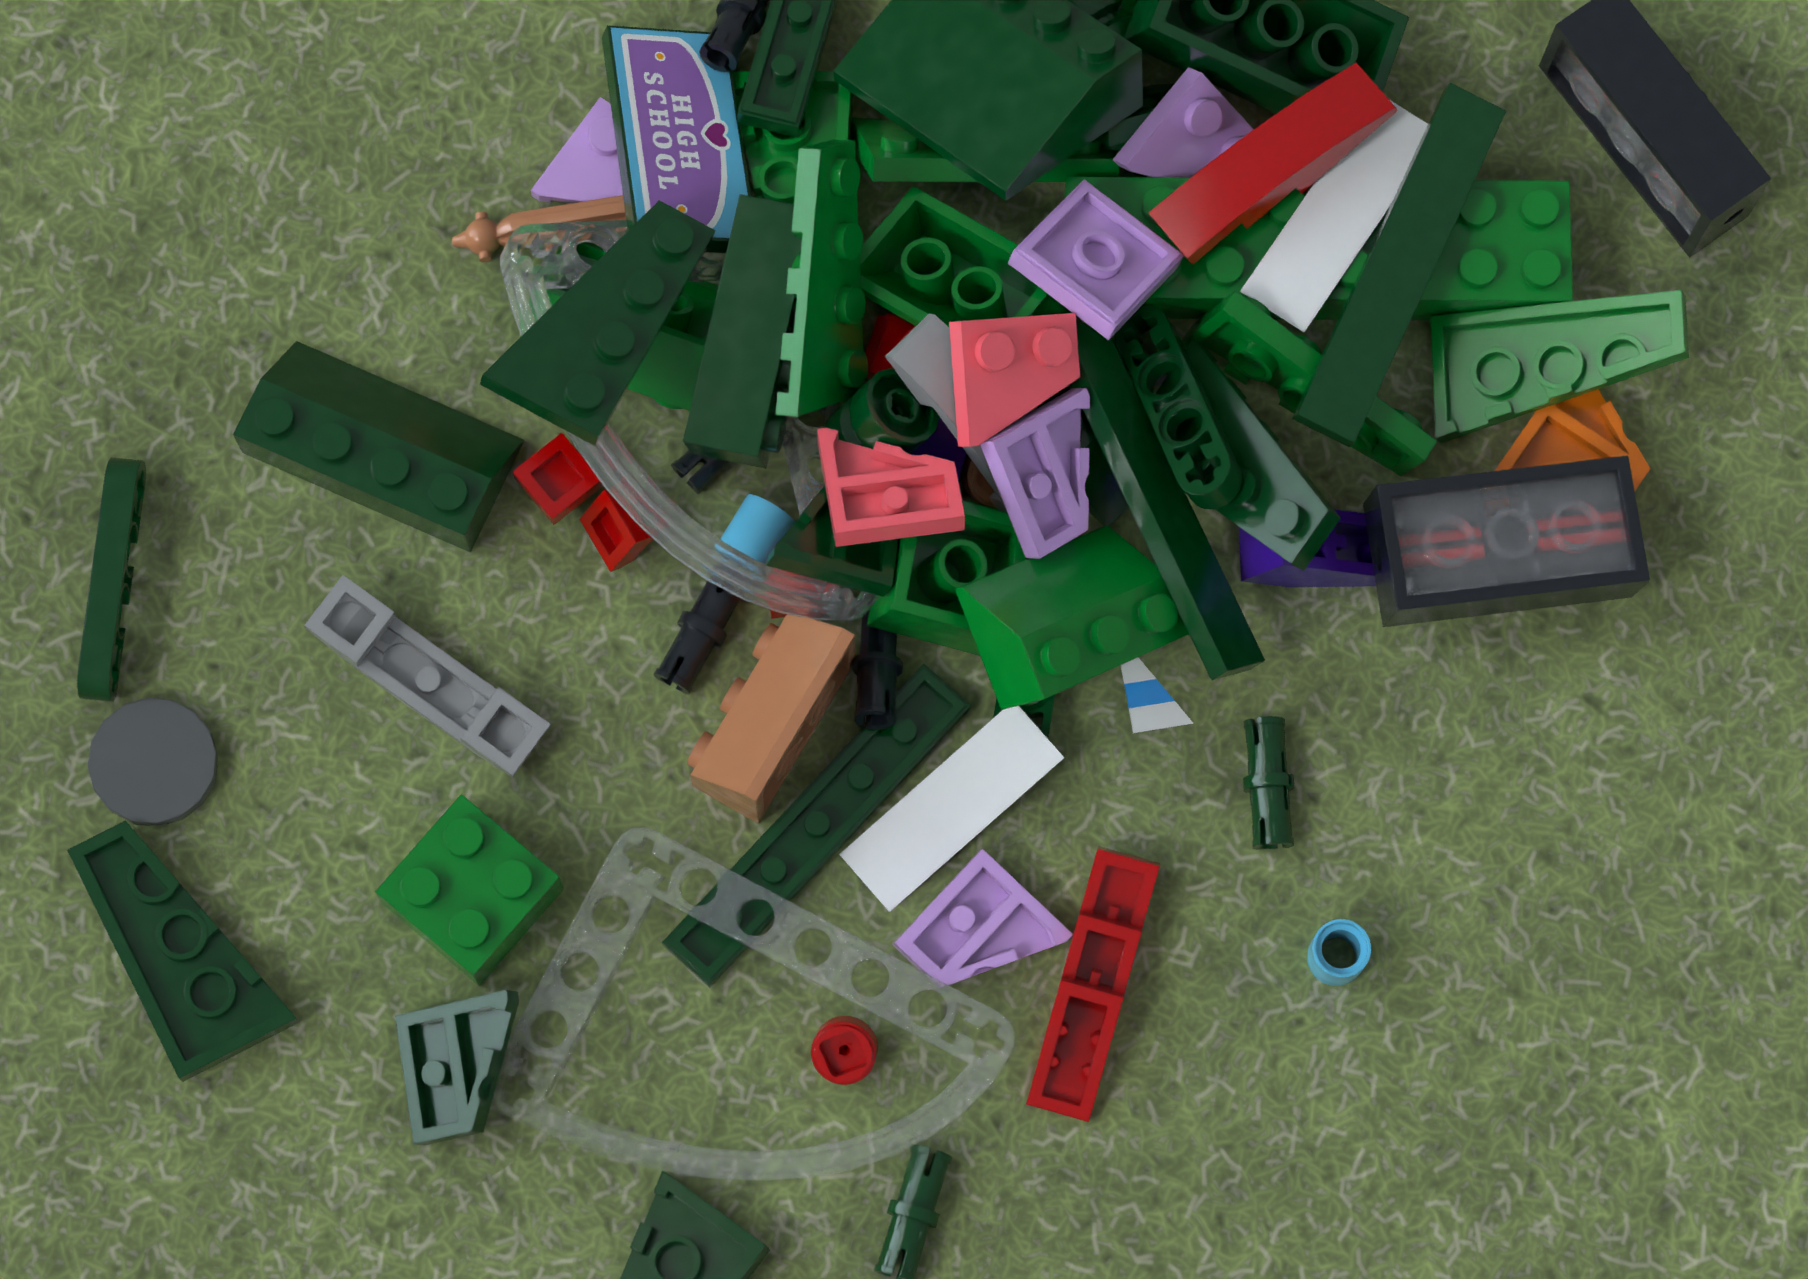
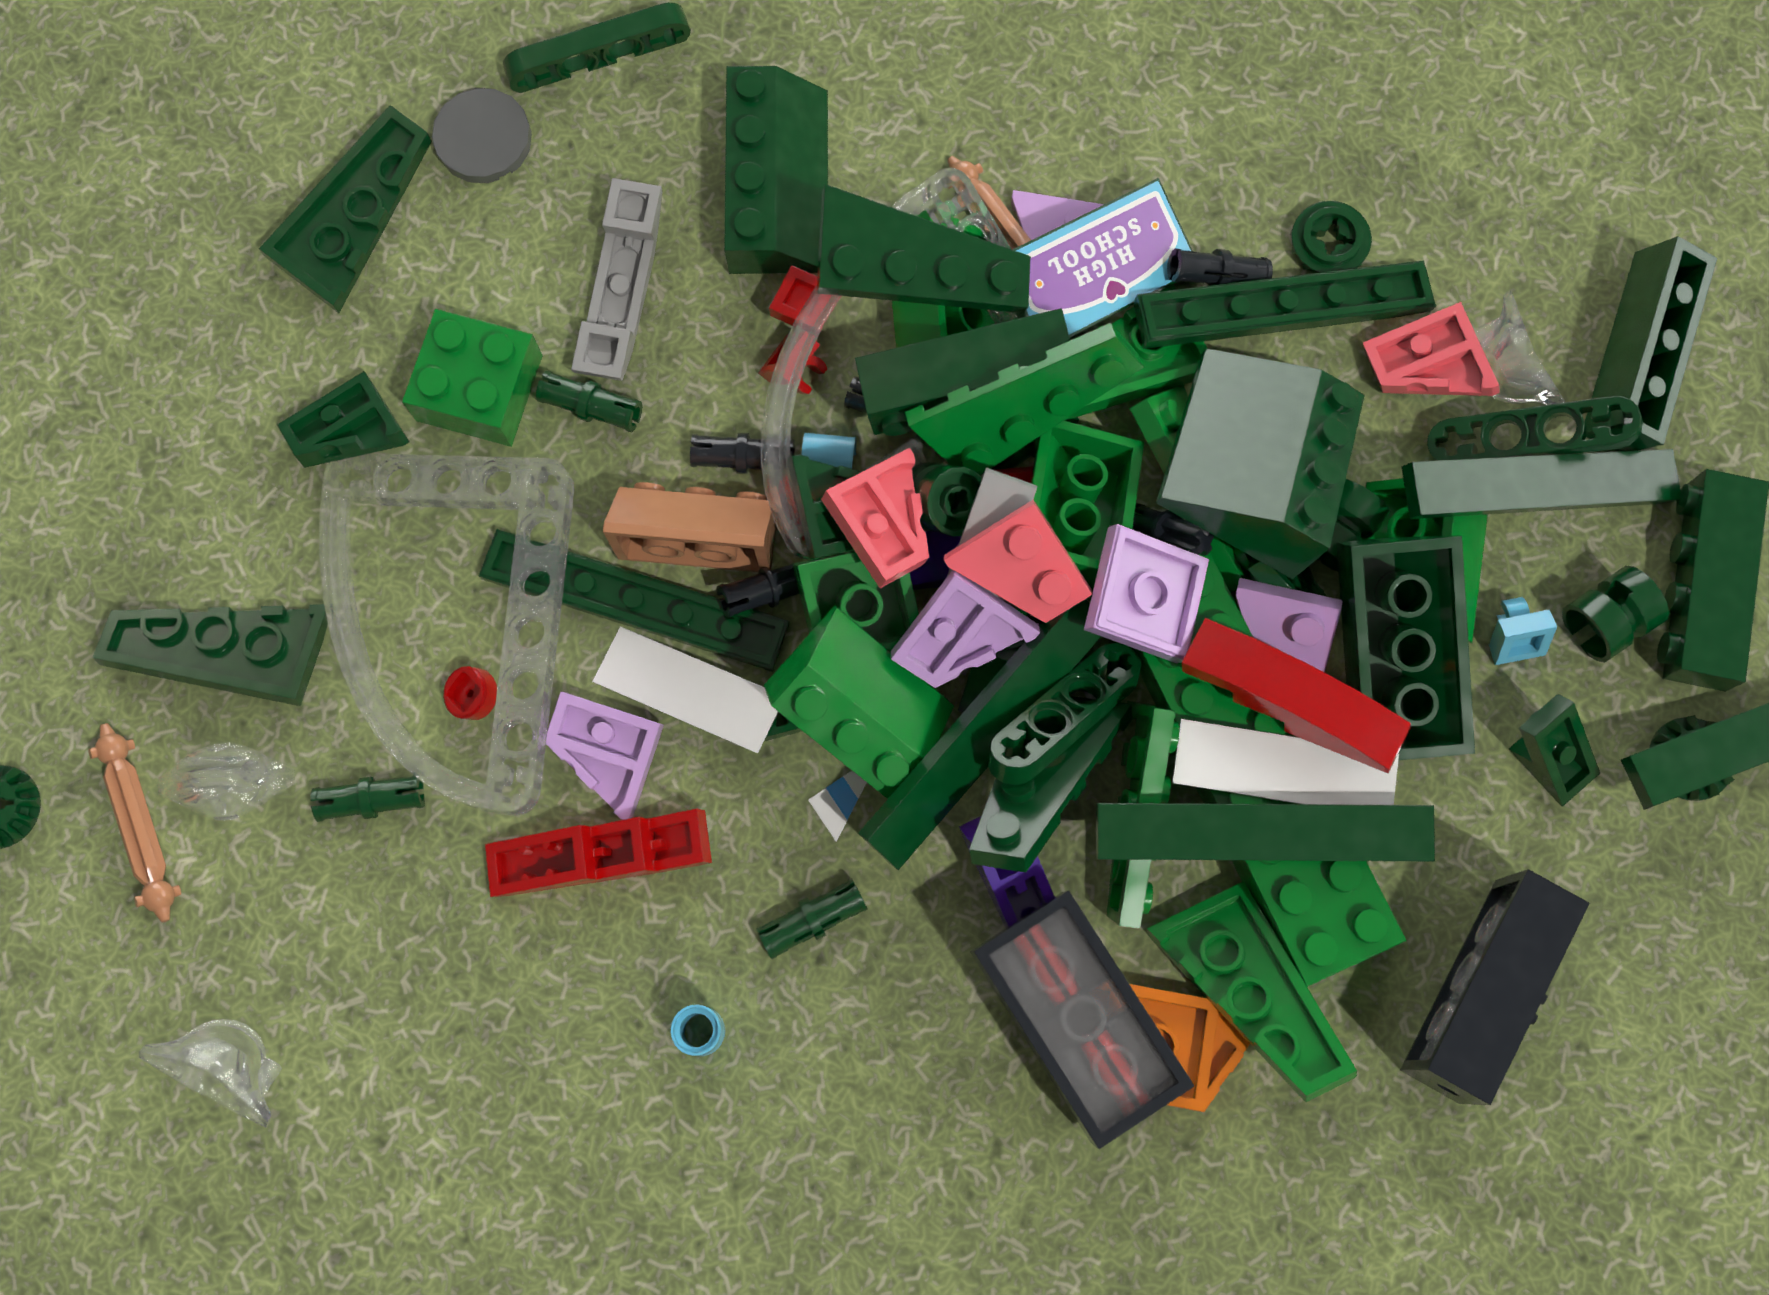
camera: 70 degrees right, 0 degrees up
none -> dark green pin [536,371,643,432]
none -> black axle [1132,503,1214,556]

